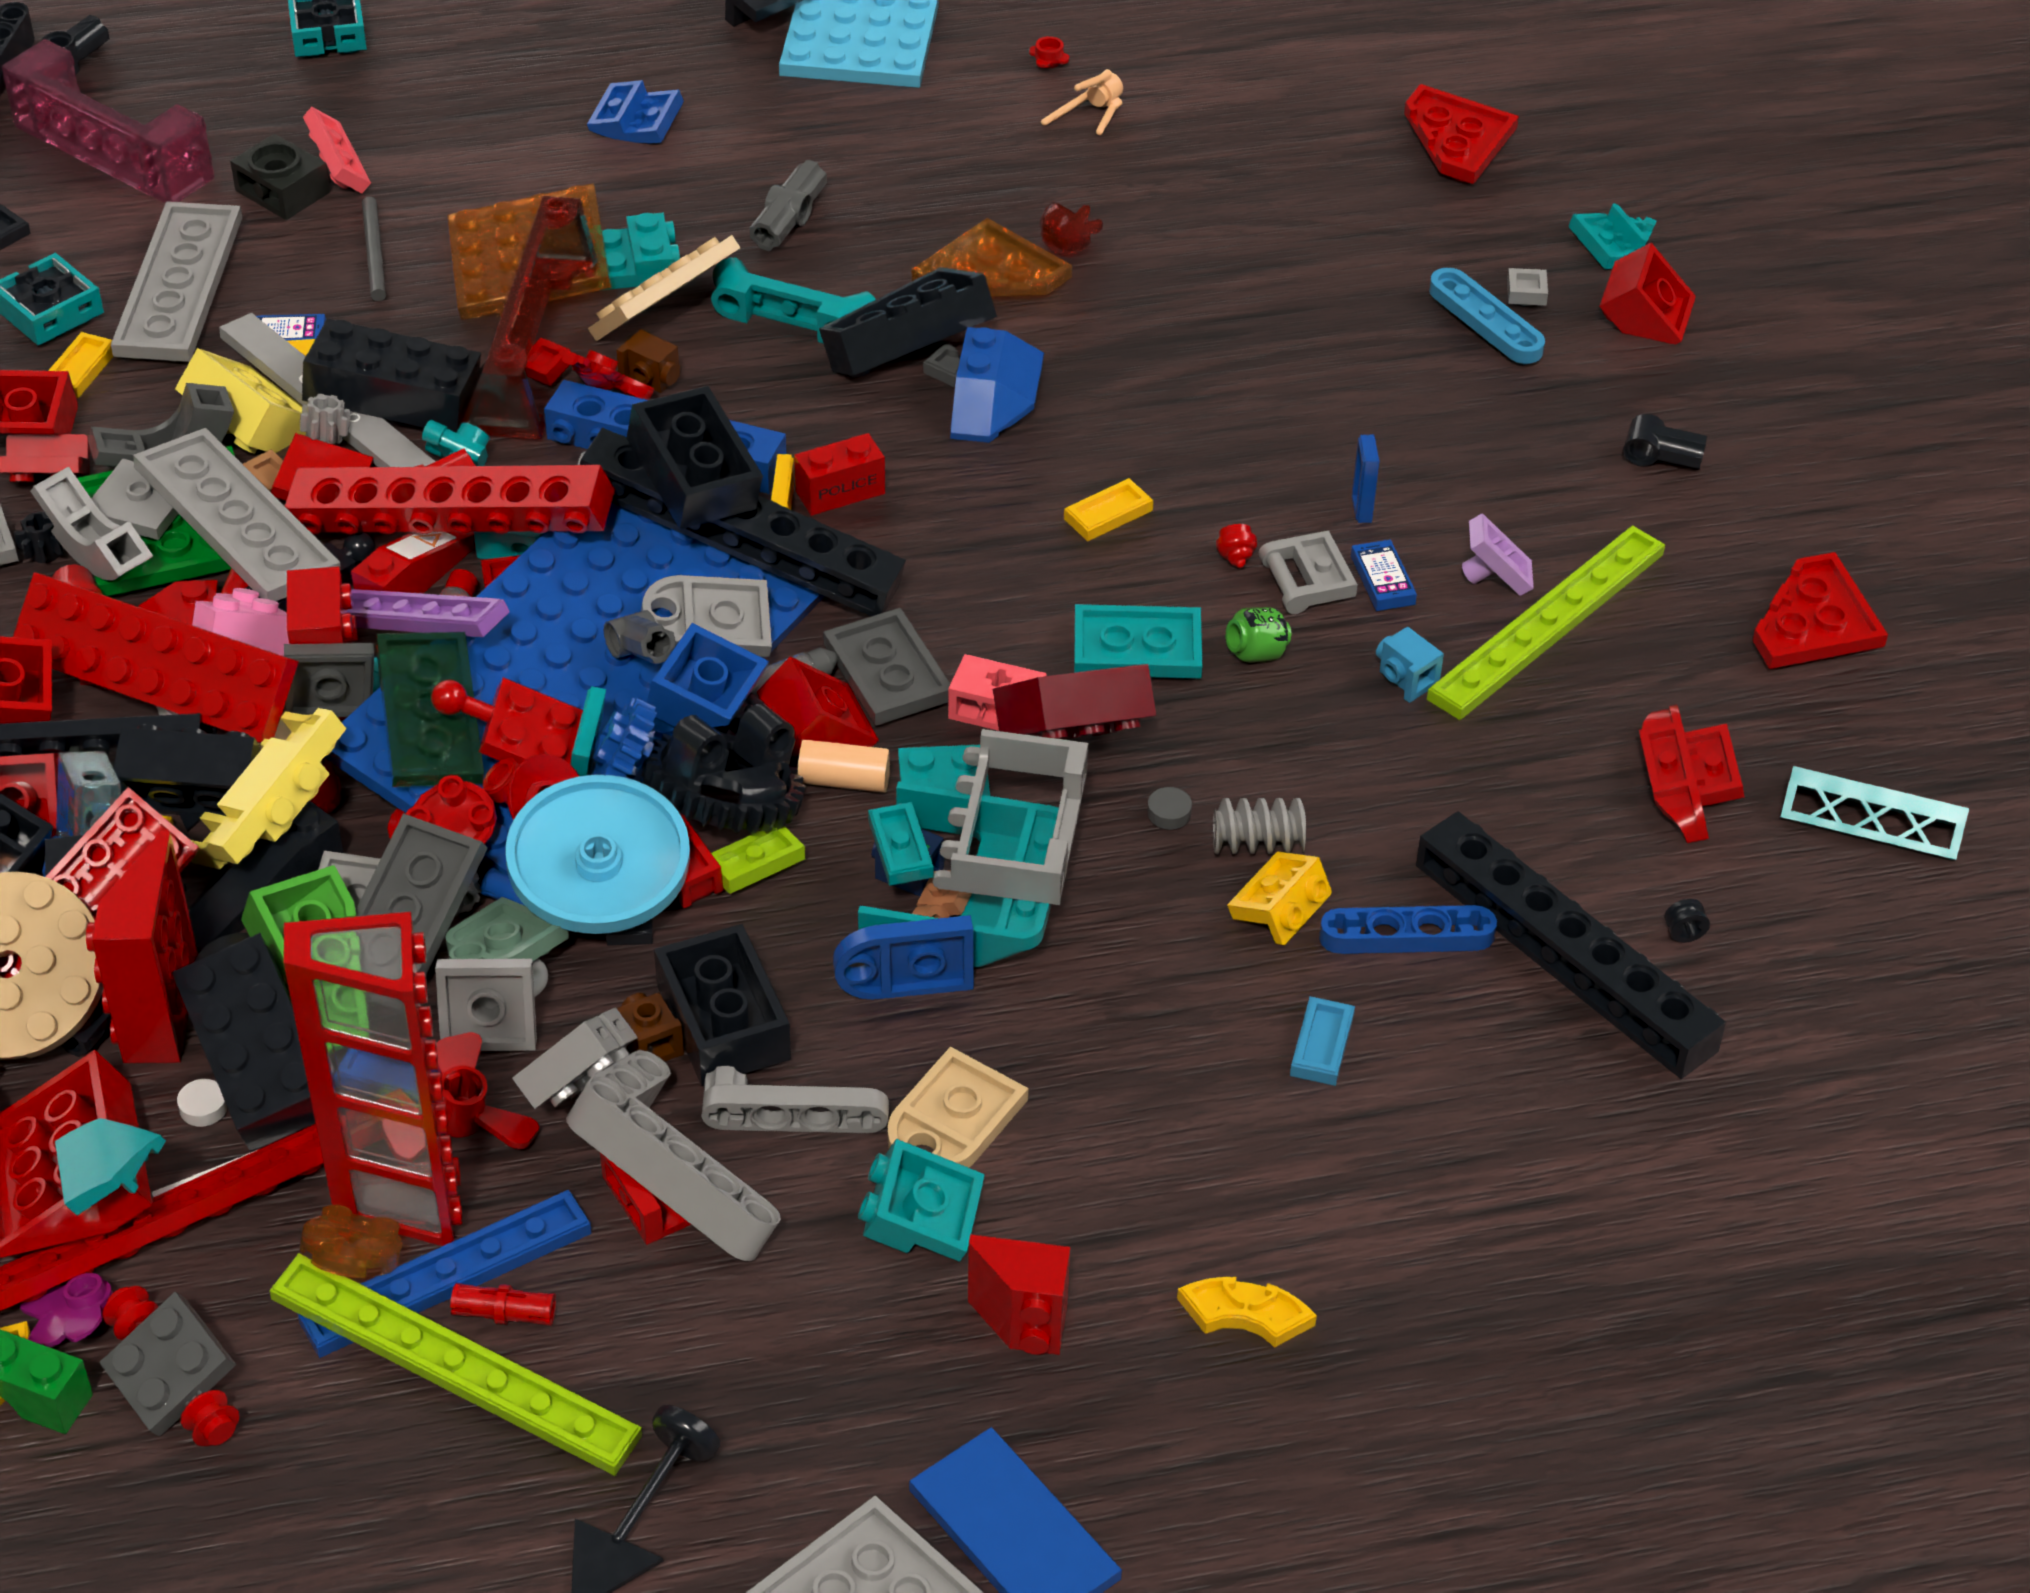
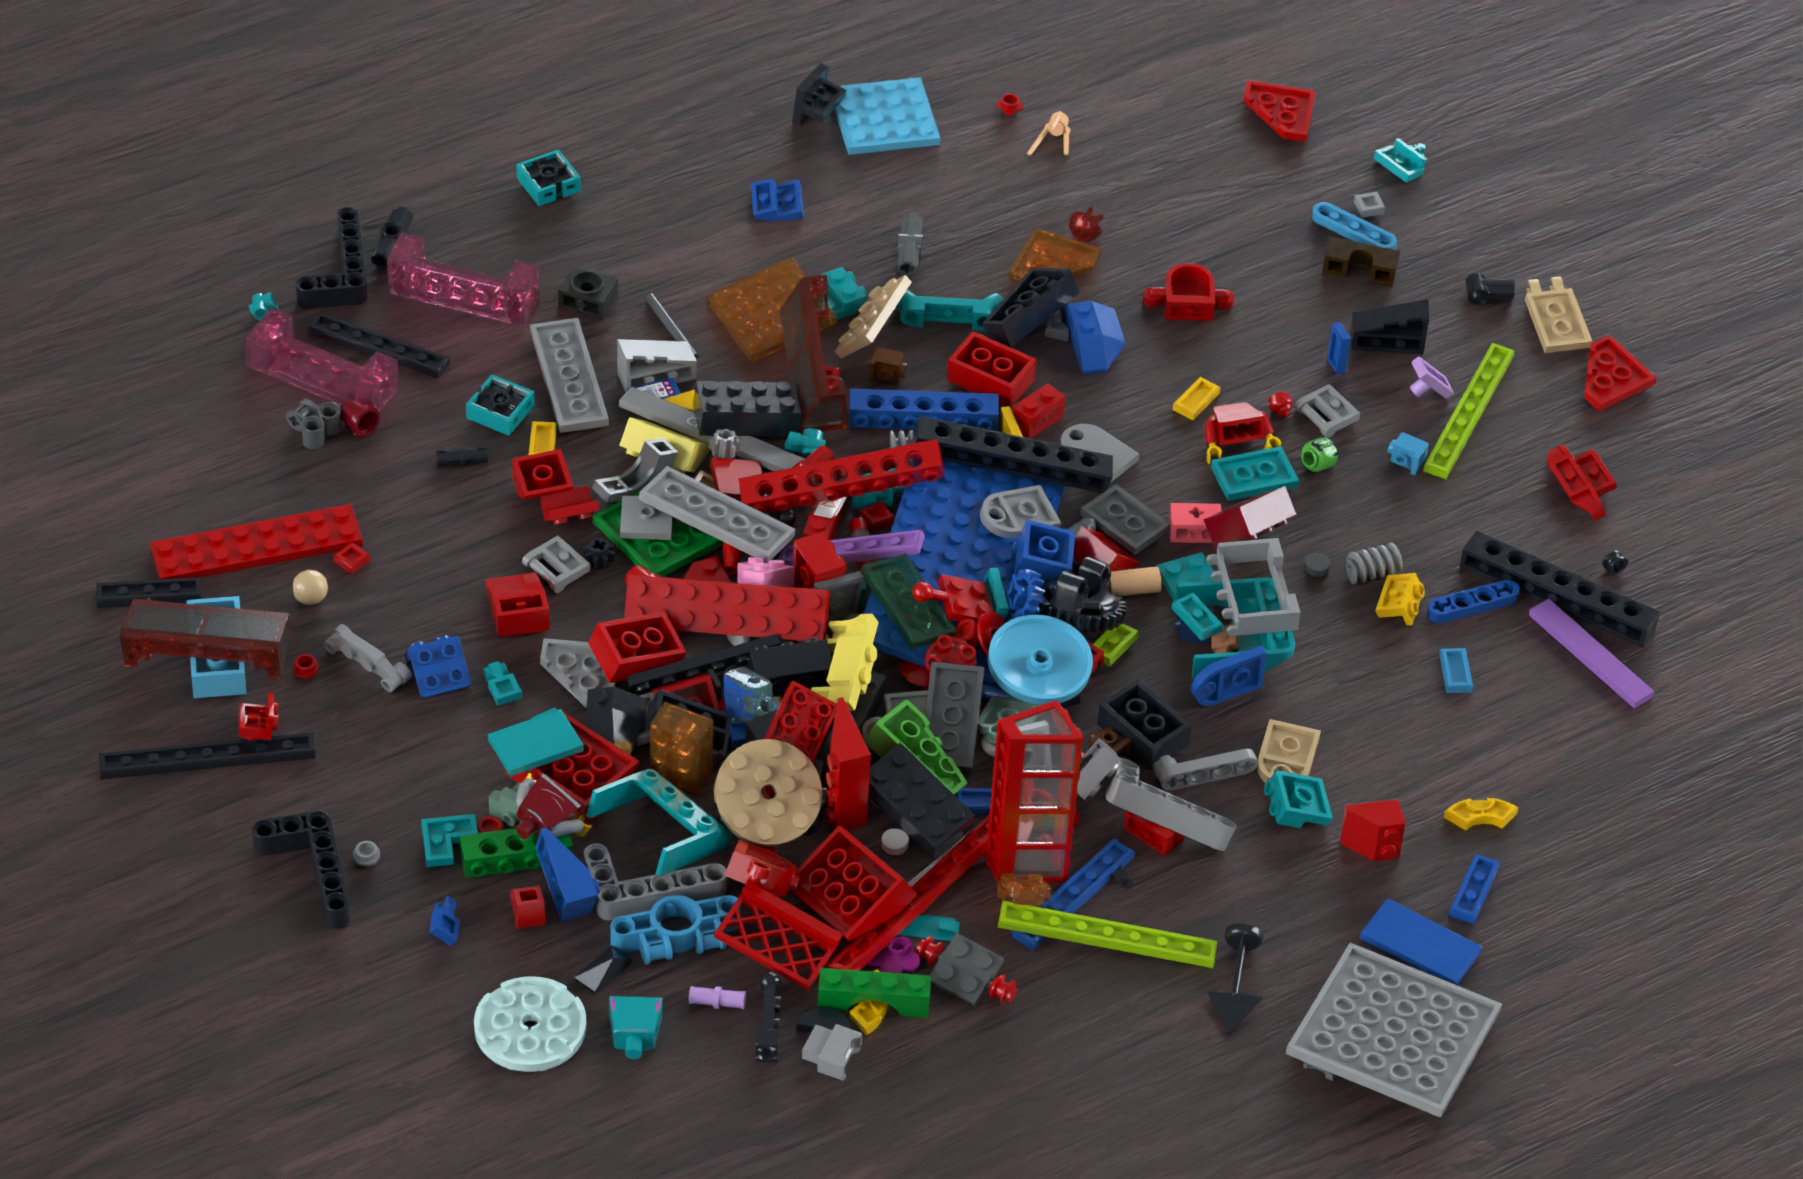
camera: 20 degrees left, 0 degrees up
light grey arch [30,467,153,580] -> none
teal slope [55,1118,166,1215] -> none
coral plate [303,106,371,194] -> none
red pin [450,1283,556,1326] -> none
red animal [558,347,655,400] -> none
dark grey piece [603,610,676,664] -> none
black brick [626,386,763,529] -> none
tile [1351,539,1417,611] -> none
red slope [1600,242,1696,345] -> none
fence [1780,766,1969,860] -> none
none -> light grey wedge [617,339,697,393]
none -> teal piece [898,915,960,941]
none -> red brick [947,331,1037,408]
none -> light grey tile [1060,424,1139,482]
none -> black piece [1110,864,1134,887]
none -> red piece [1143,263,1235,321]
none -> red torso [1204,402,1281,464]
none -> dark brown arch [1322,237,1400,287]
none -> black wedge [1350,299,1429,354]
none -> blue tile [1449,854,1501,924]
none -> tan tile [1525,277,1592,353]
none -> medium lavender tile [1529,599,1654,708]

